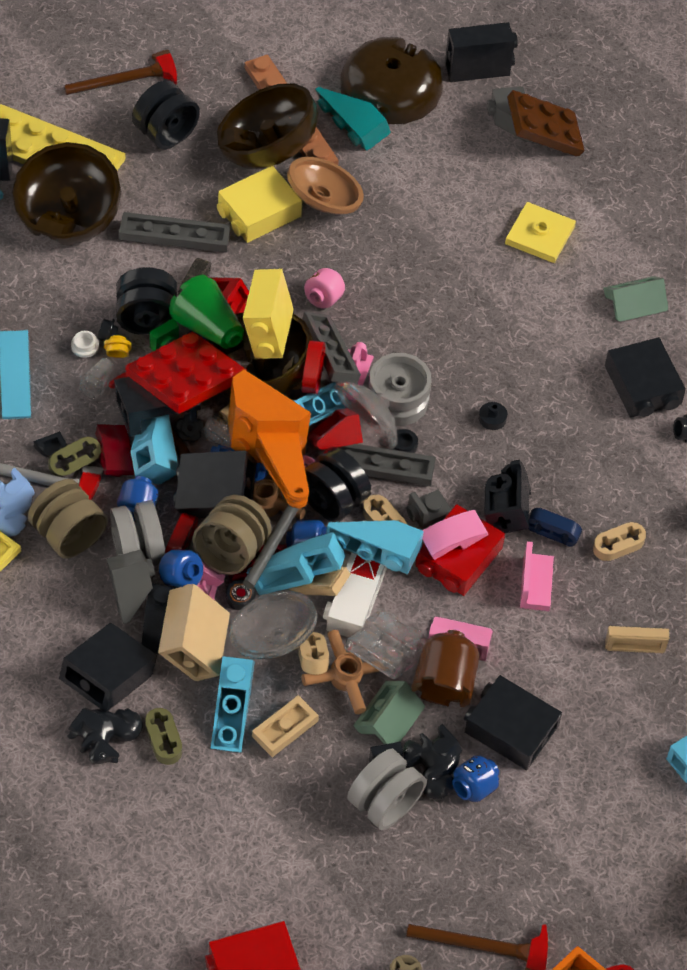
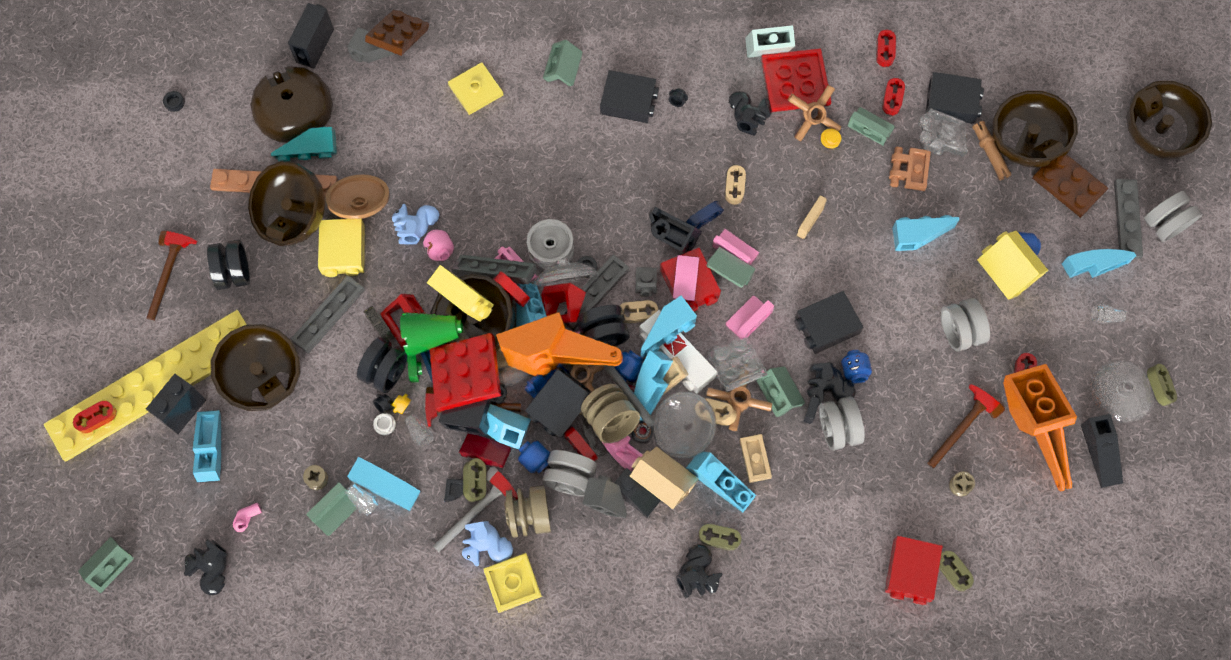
camera: 55 degrees left, 15 degrees up
black brick [59,622,157,713] -> none
blue head [159,549,203,587] -> none
reddish brown cylinder [411,630,479,707] -> none
black tile [478,402,508,430] -> none
none -> light blue animal [392,204,439,244]
none -> sand green panel [707,247,755,288]
none -> light grey wheel [940,298,990,352]

